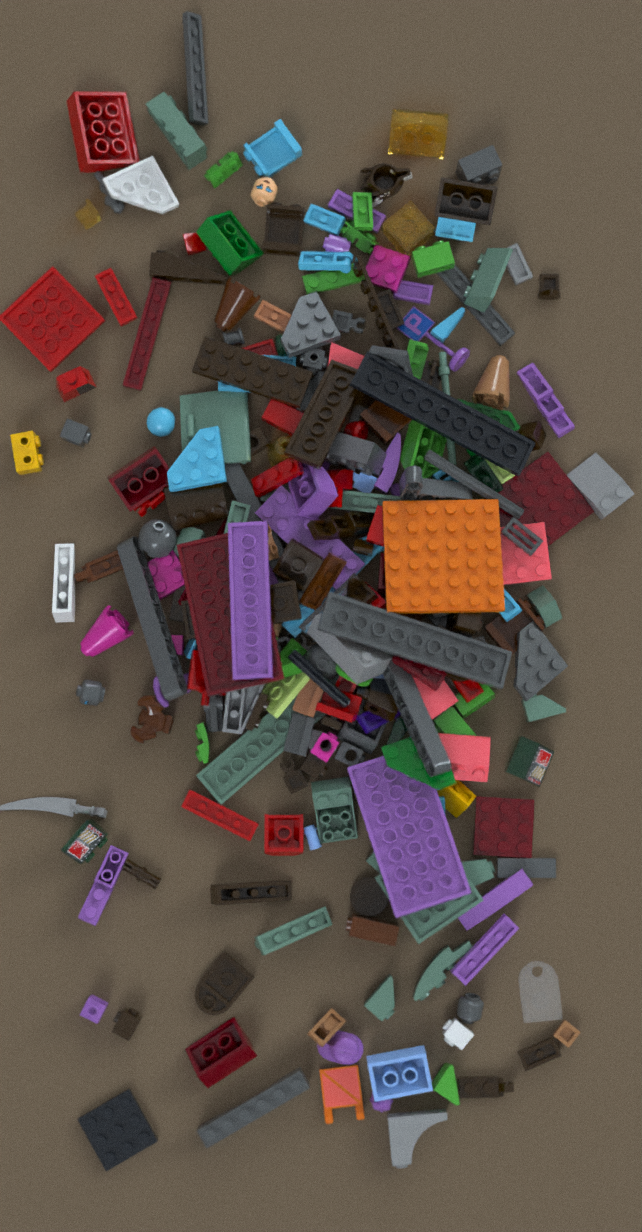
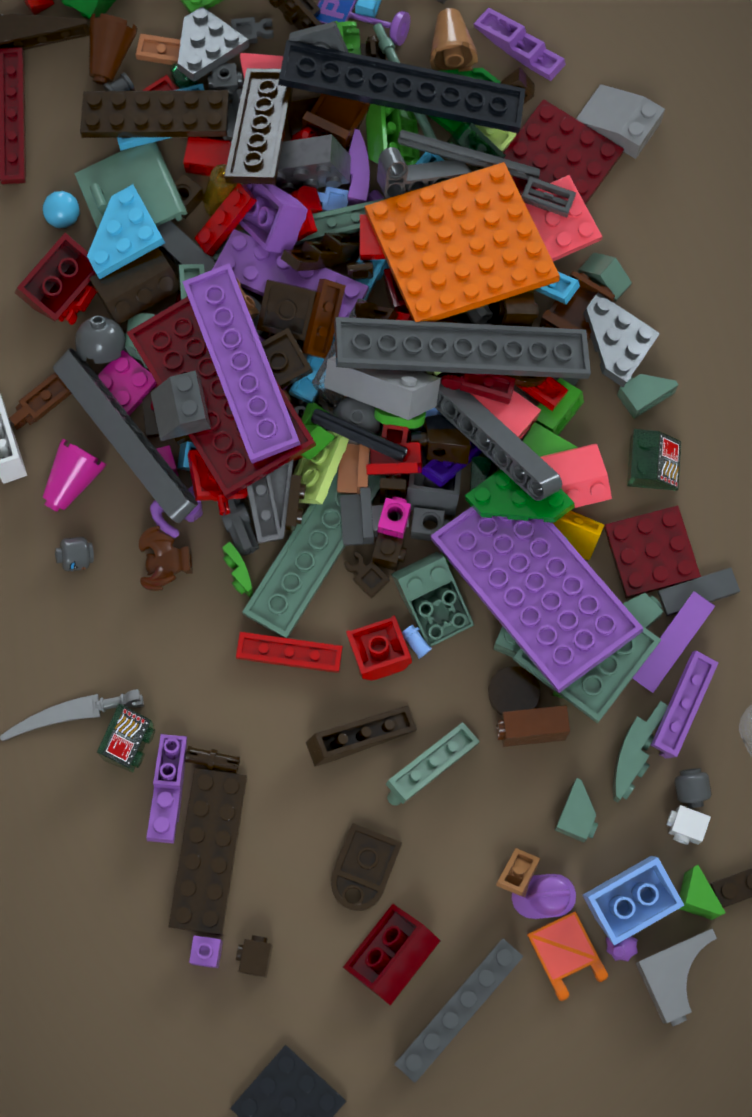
camera: 20 degrees left, 10 degrees down
none -> dark grey slope [151,371,211,441]
none -> dark brown plate [168,768,247,935]

